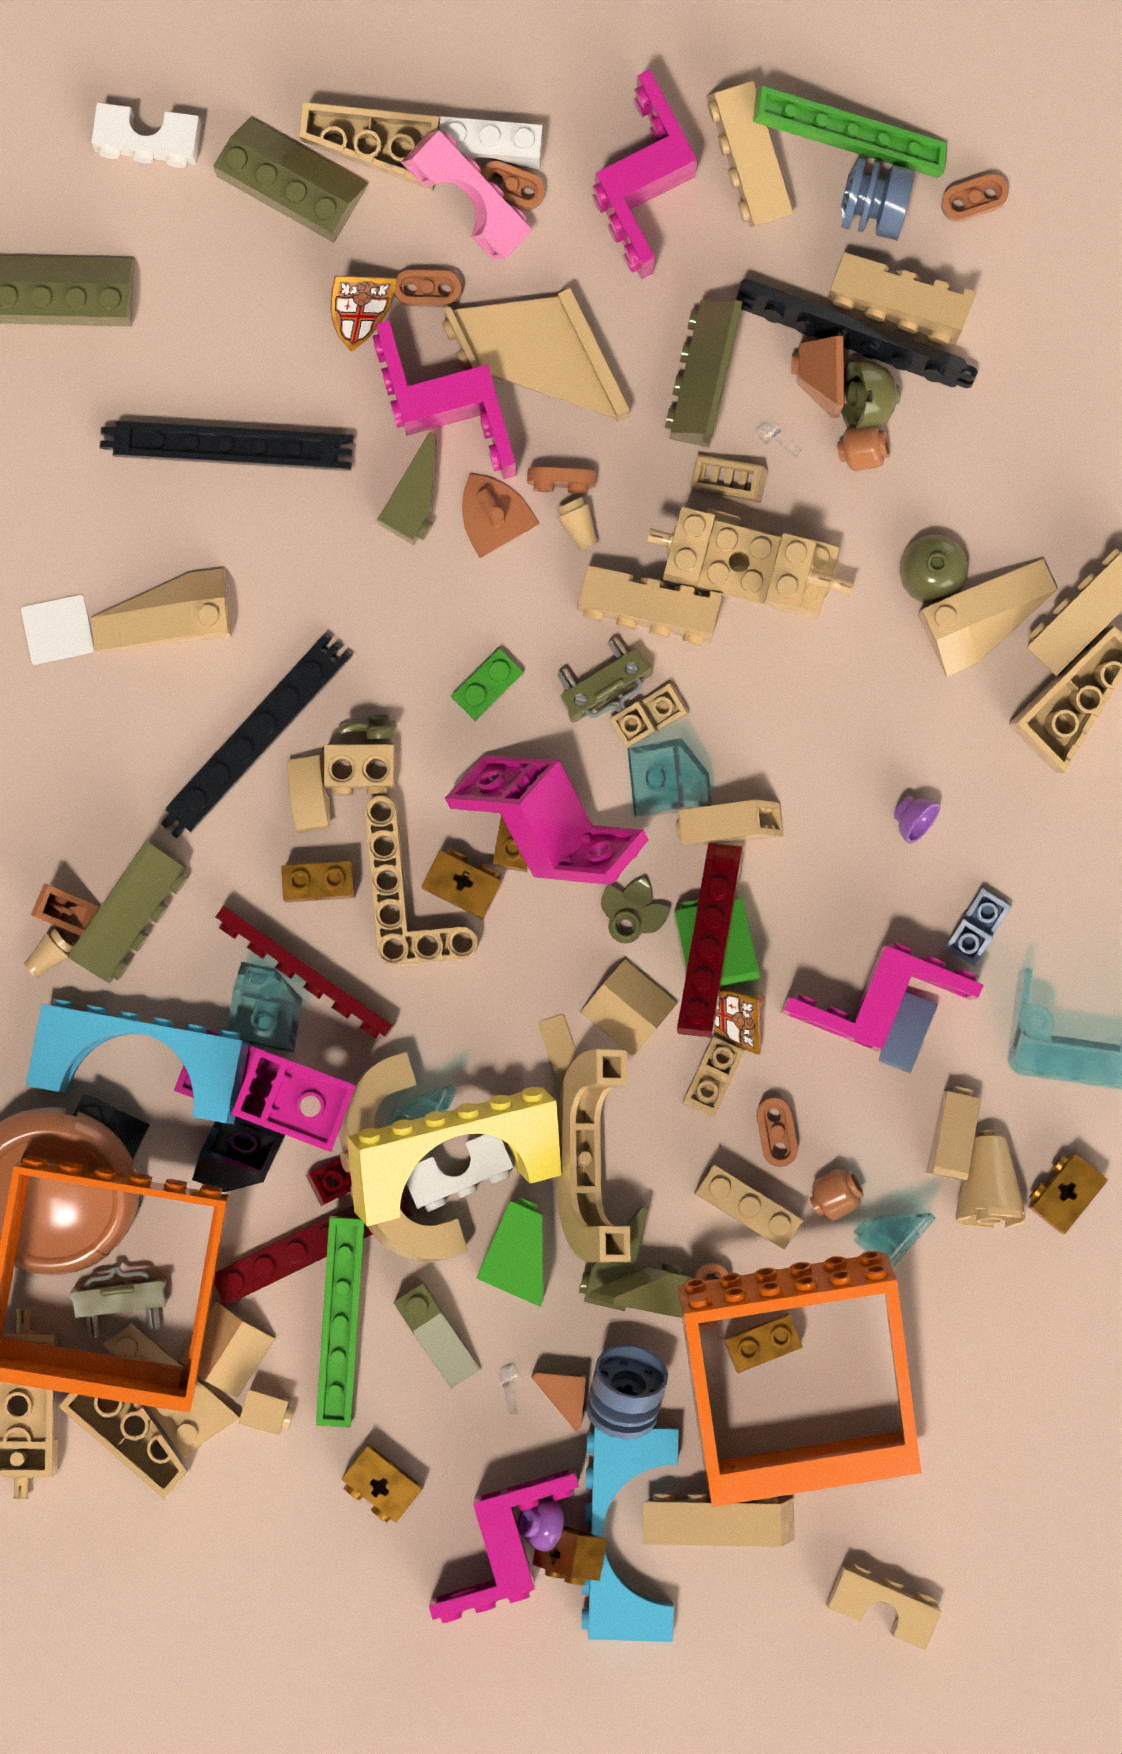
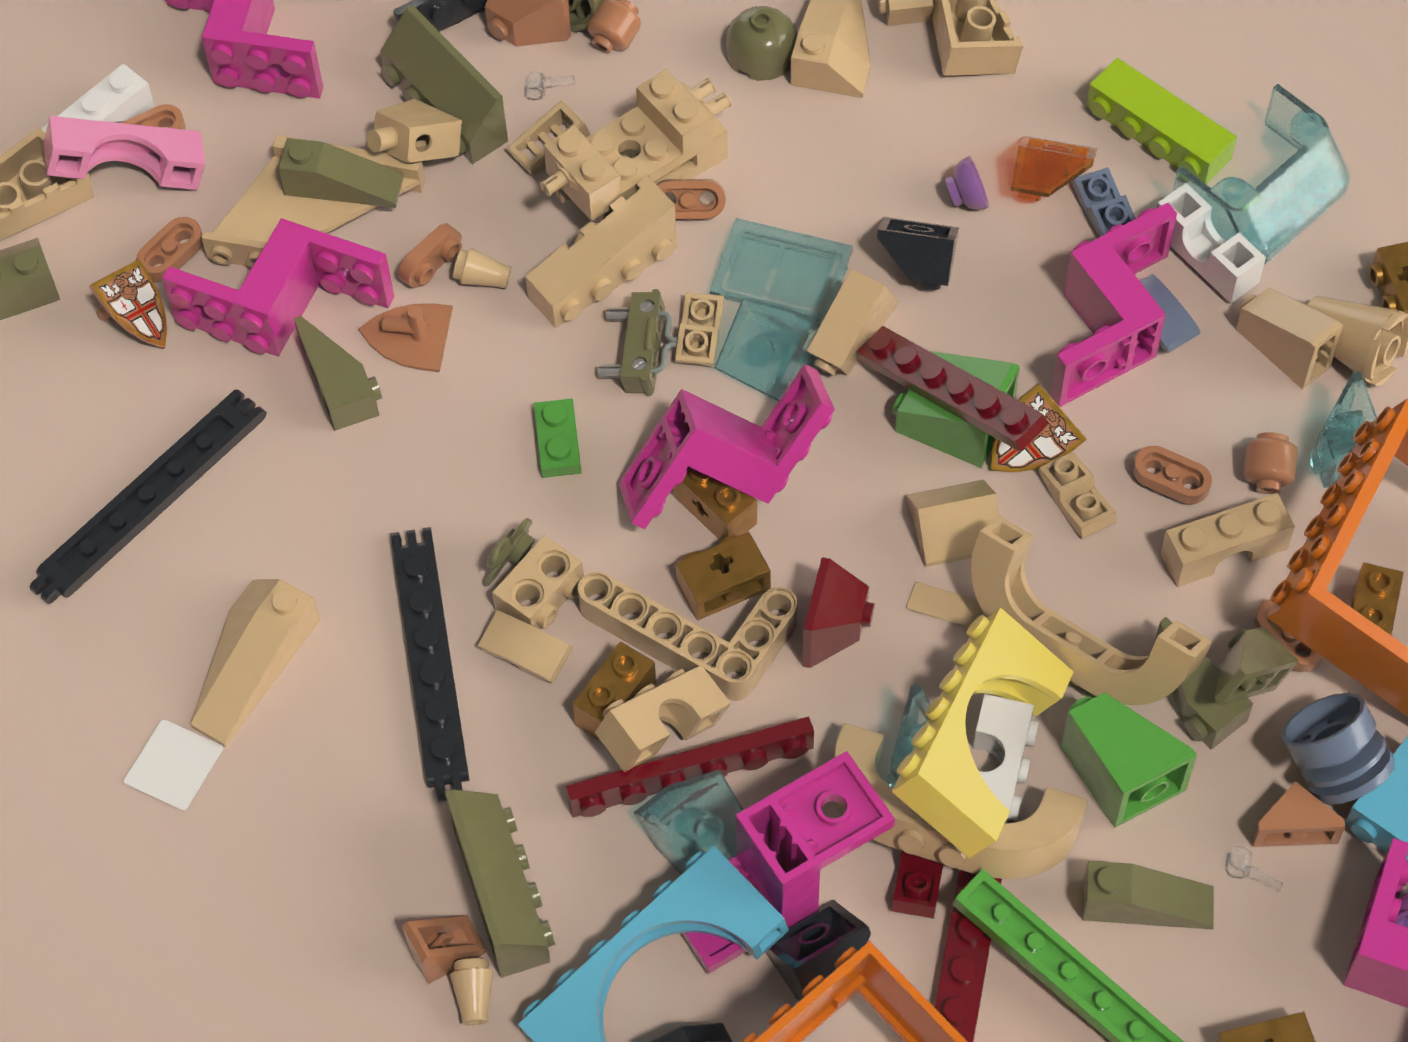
camera: 50 degrees left, 25 degrees down
olive plate [601,878,670,944] -> none
none -> olive slope [279,138,403,208]
none -> tan torso [366,99,462,163]
none -> tan arch [595,665,731,772]
none -> nougat plate [656,179,726,219]
none -> clear light blue piece [710,218,853,322]
none -> dark red slope [802,557,875,668]
none -> black slope [877,217,959,290]
none -> clear orange slope [1010,136,1097,201]
none -> lime brick [1086,57,1237,186]
none -> white arch [1157,183,1266,303]

